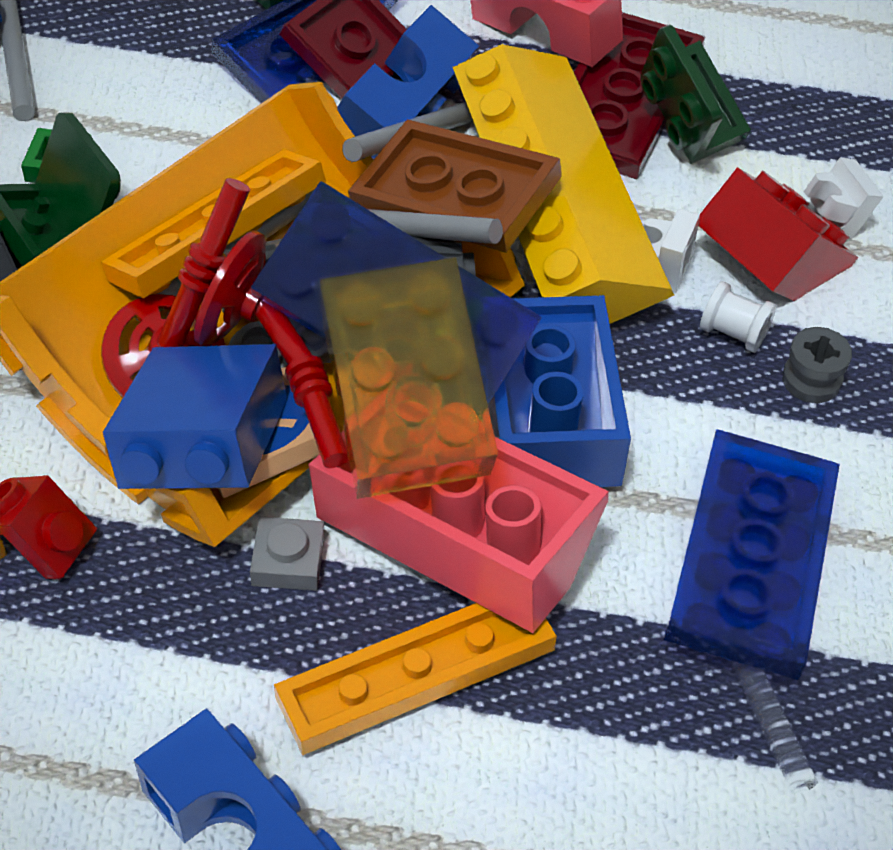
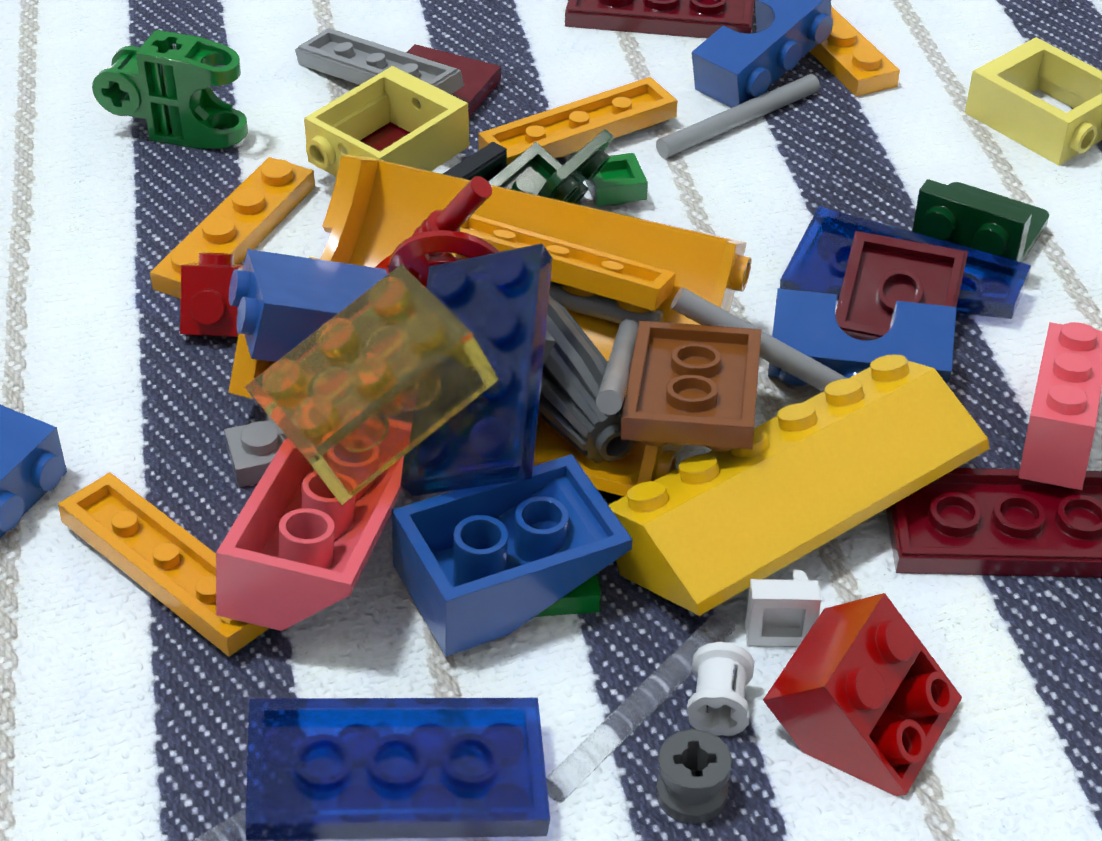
camera: 70 degrees right, 10 degrees down
dark green bracket [640,25,751,164] -> none
white tile [803,158,884,238] -> none
none -> clear bar [542,611,736,803]

